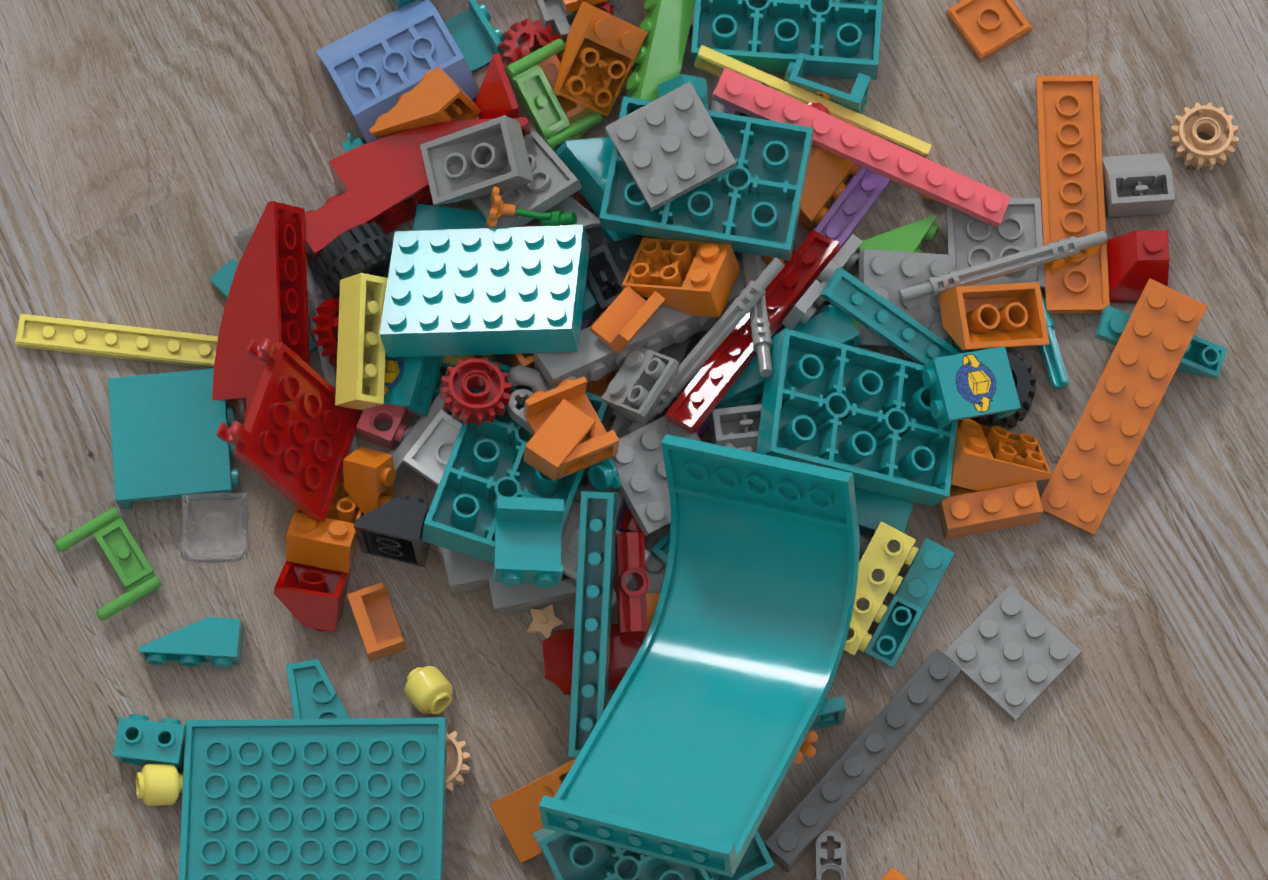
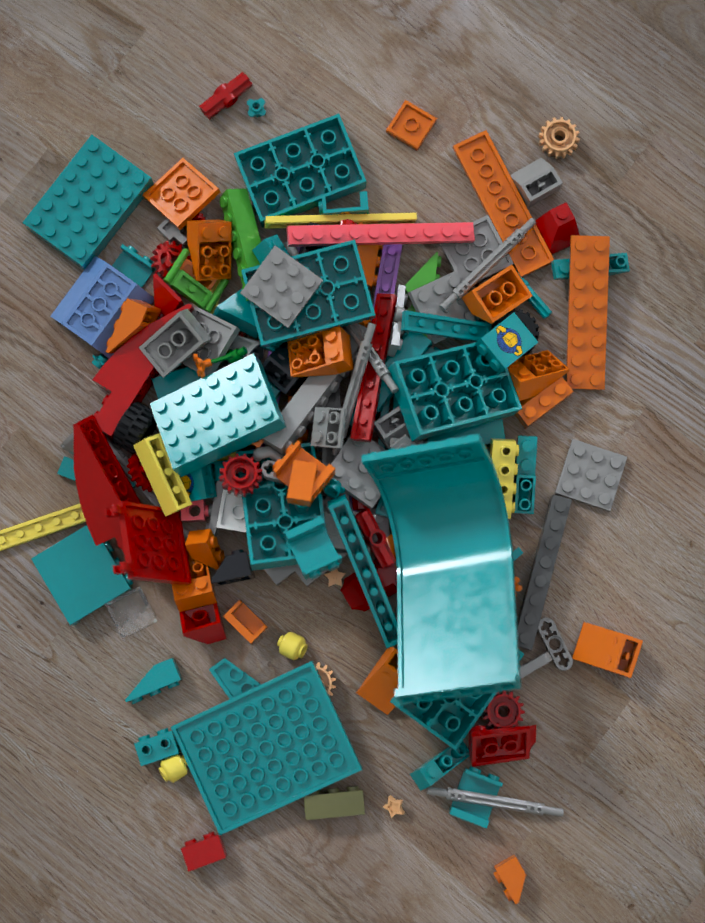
camera: 25 degrees left, 10 degrees up
bright green plate [55,507,163,621] -> none
orange panel [590,286,665,355] -> none

